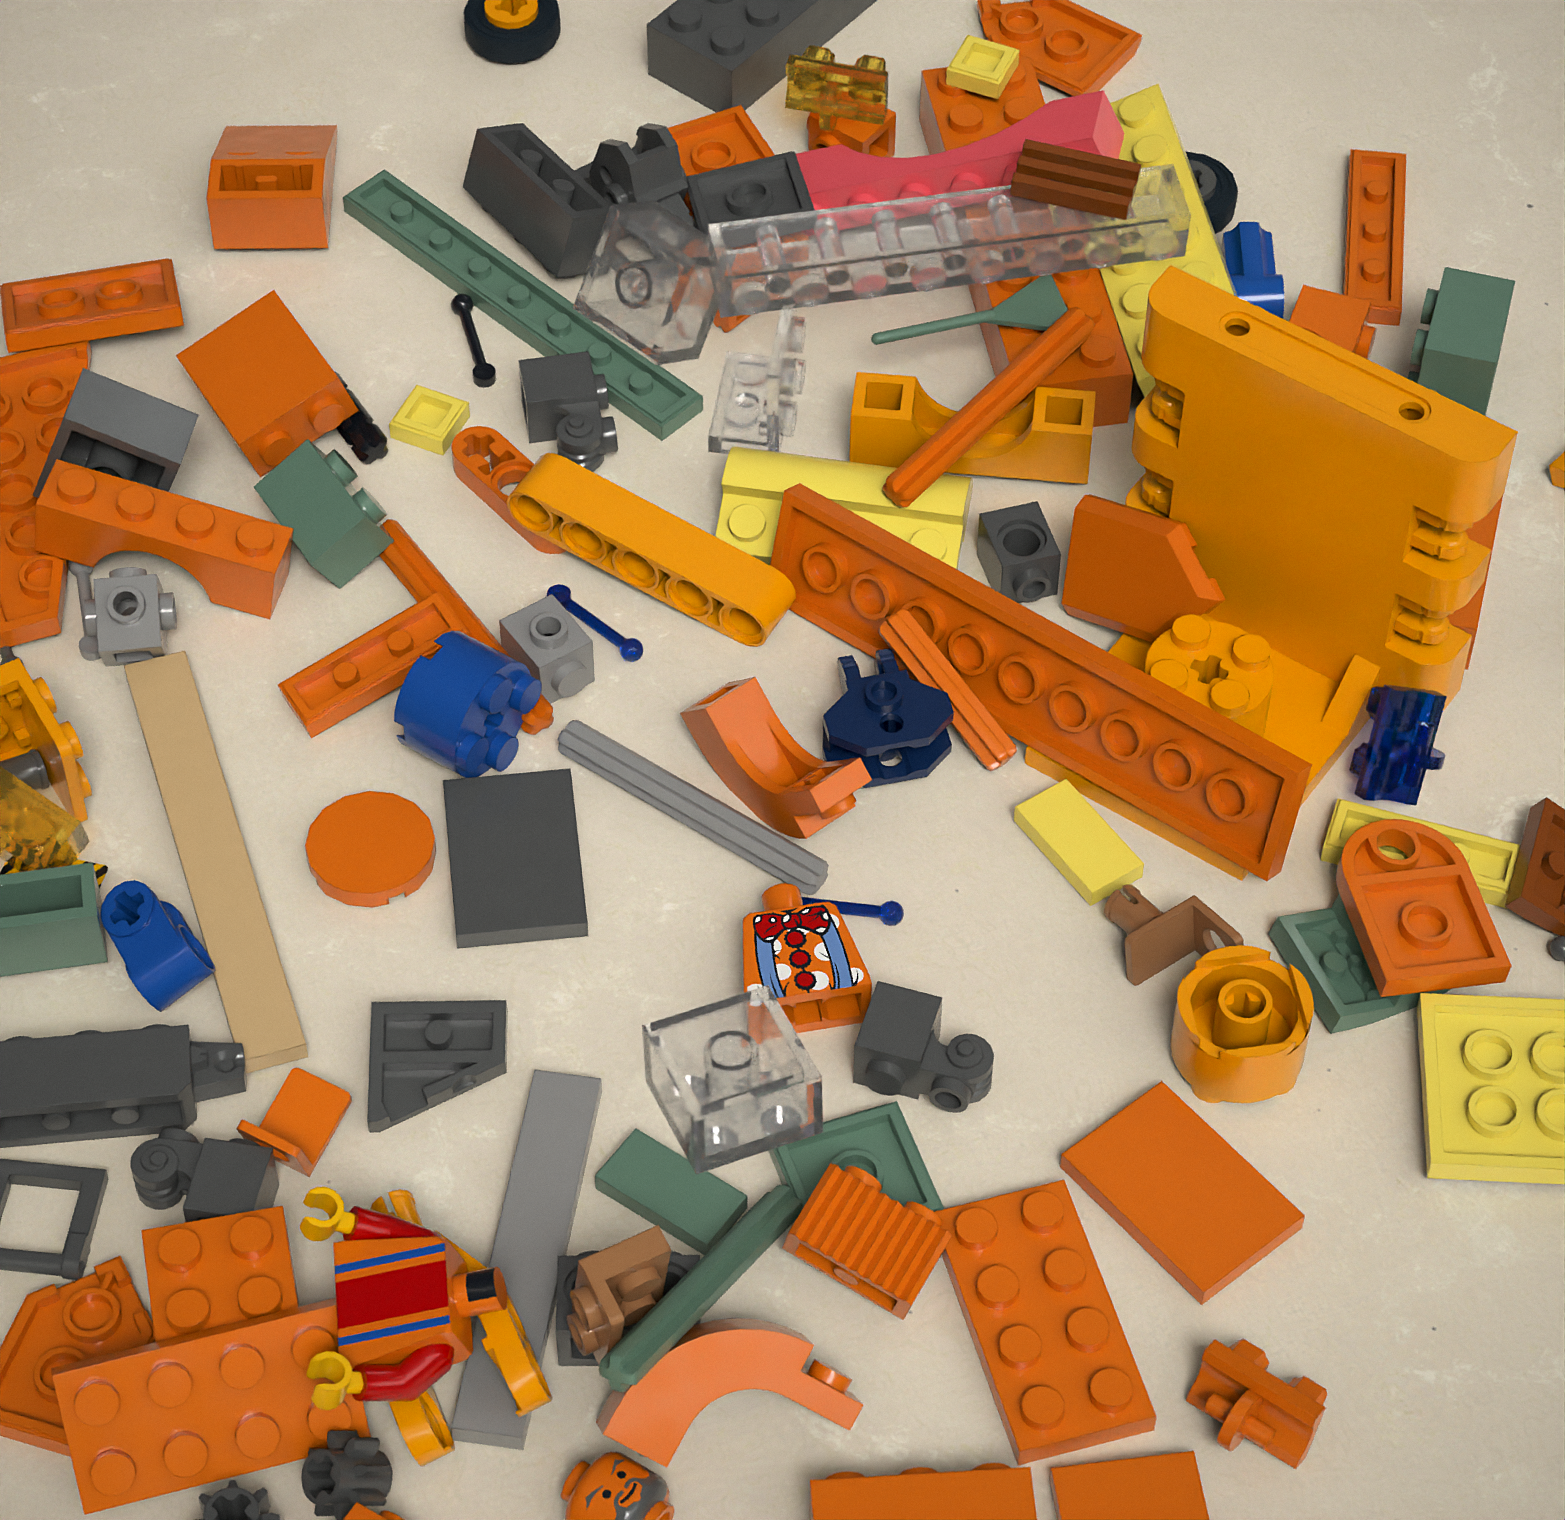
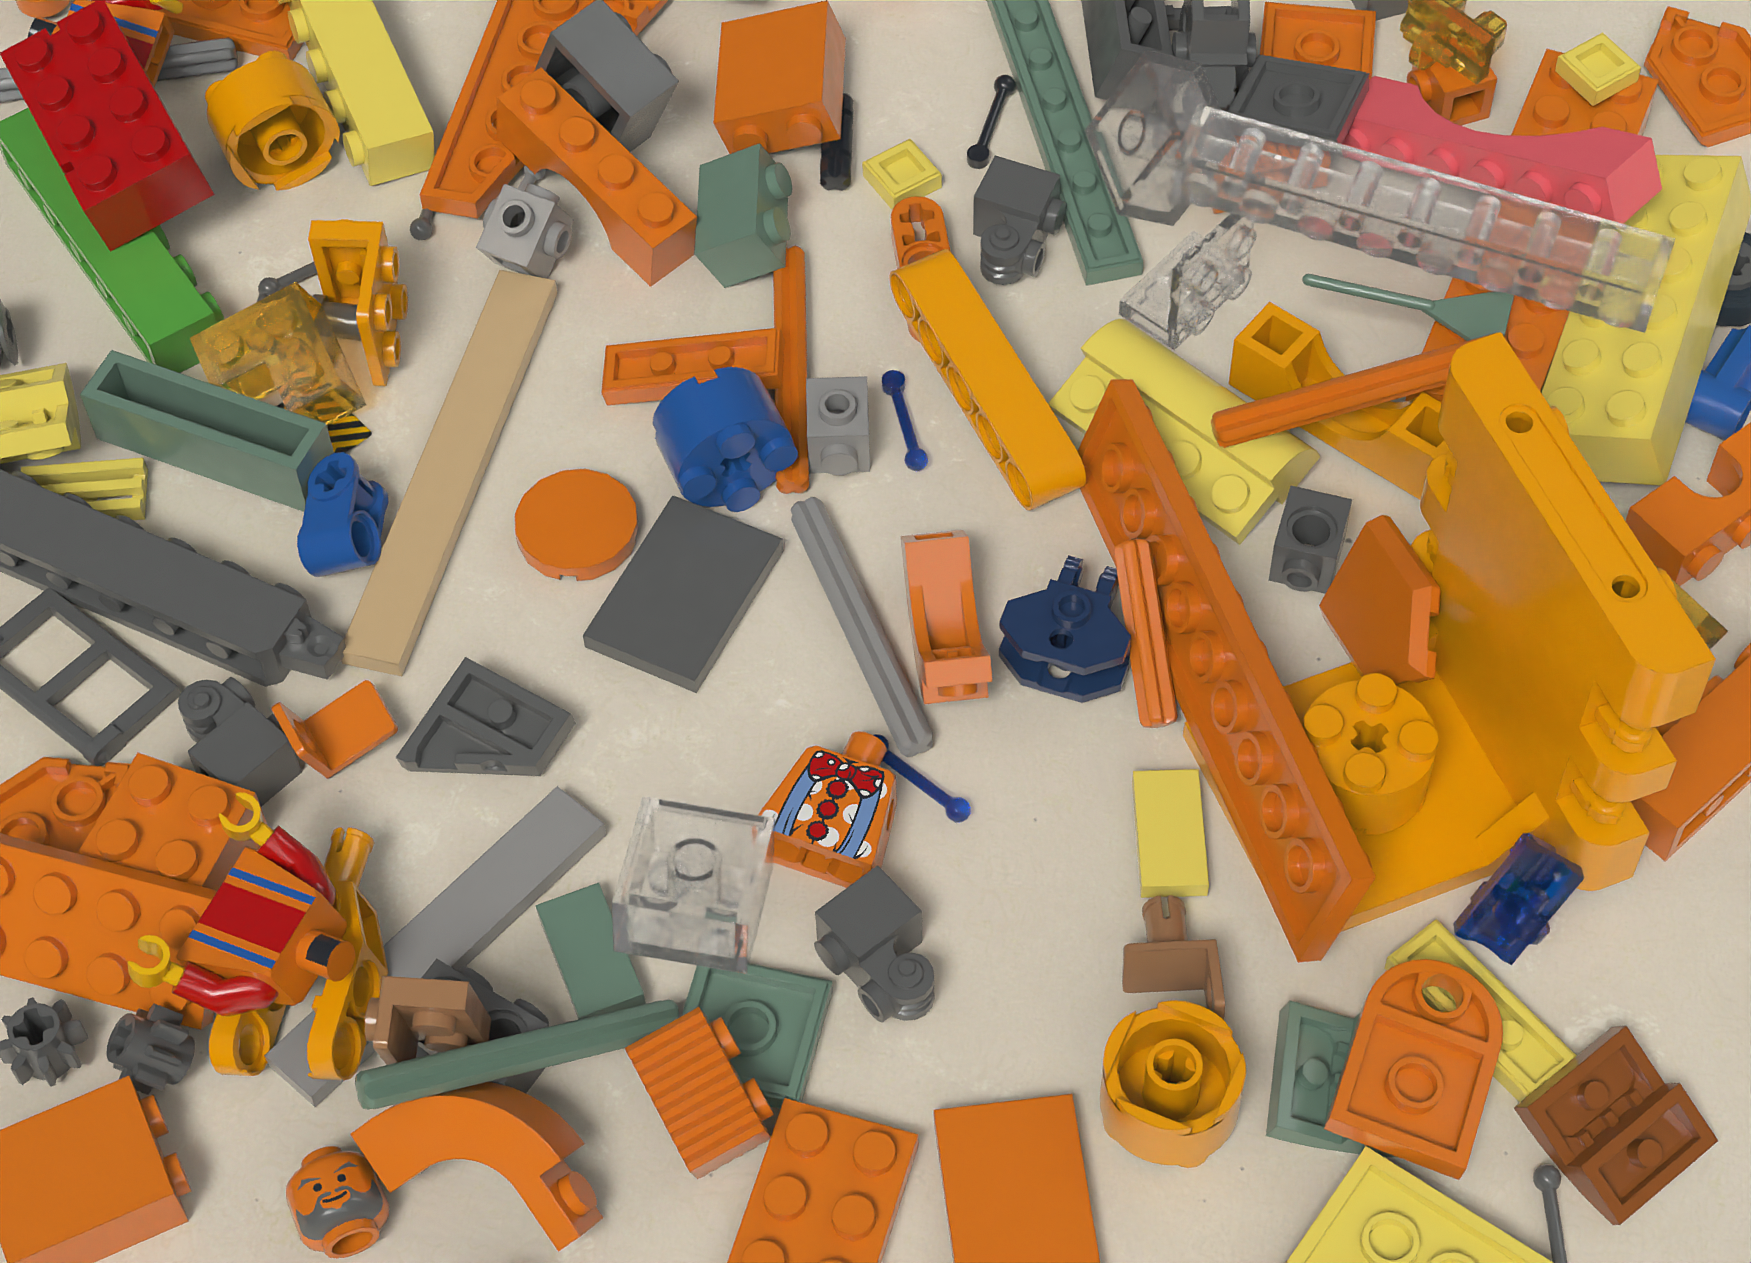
camera: 35 degrees right, 5 degrees up
dark orange tile [1010,139,1141,220] -> none

